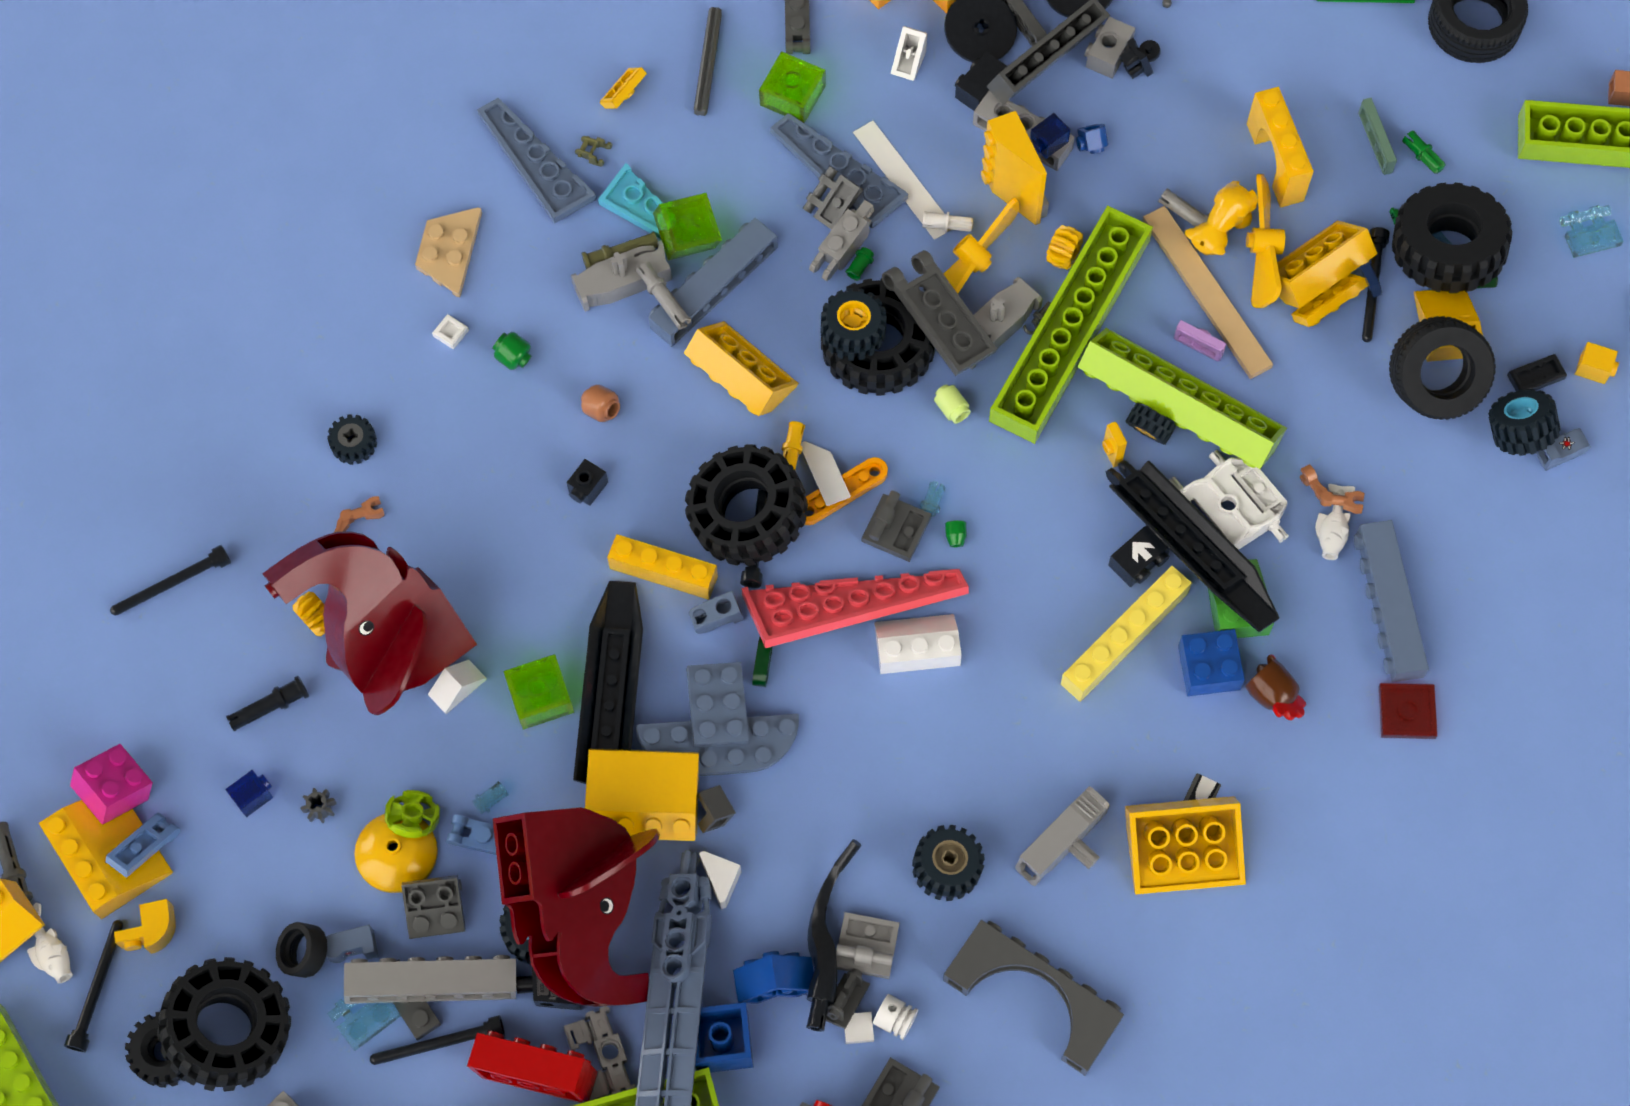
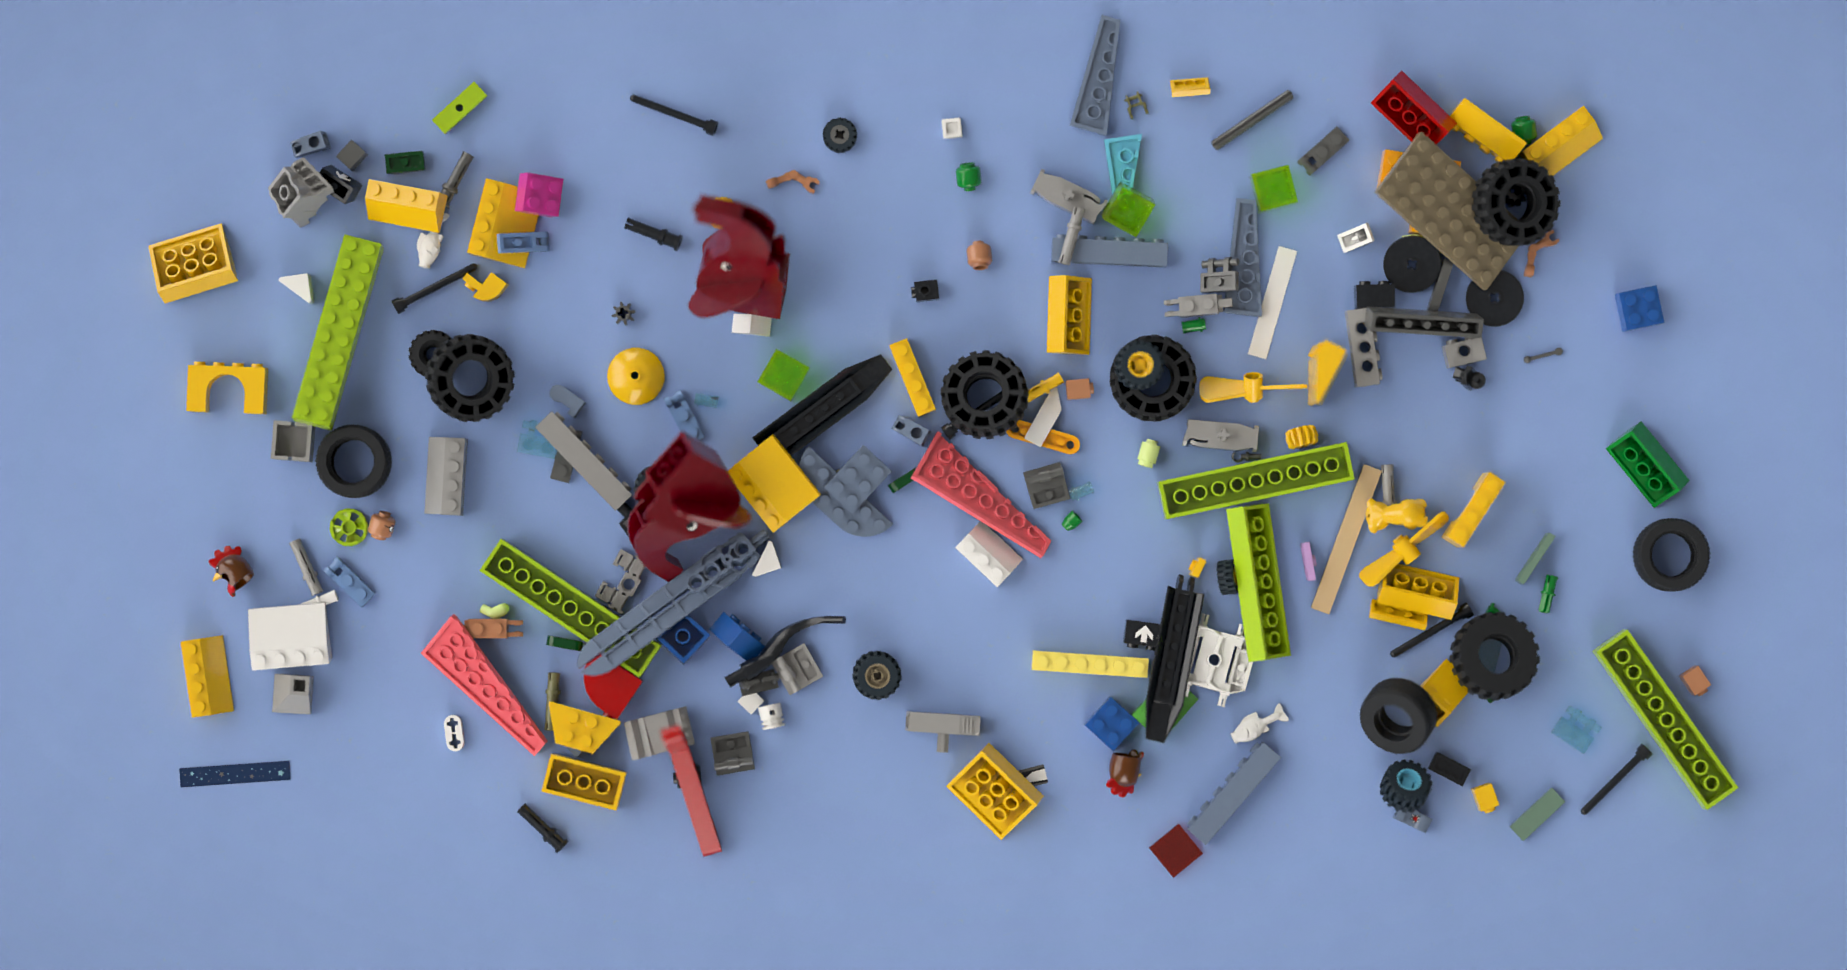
camera: 45 degrees right, 20 degrees up
clear blue brick [225,770,273,817] -> none
black tyre [276,922,327,978] -> none
black piece [370,1015,505,1065] -> none
lime piece [385,790,440,838] -> none
dark grey plate [401,875,466,939] -> none
tan wing [415,207,482,297] -> none
red brick [467,1031,598,1103] -> none
olive pin [581,232,658,269] -> none
dark grey panel [697,785,736,833] -> none
dark grey hinge [882,250,998,376] -> none
white axle [922,211,973,232] -> none
dark grey arch [943,920,1124,1076] -> none
clear blue brick [1030,113,1071,159] -> none
blue plate [1076,124,1109,154] -> none
nougat piece [1300,464,1365,514] -> none
dark blue tile [1360,262,1382,298] -> none
none -> nougat brick [1065,378,1094,400]

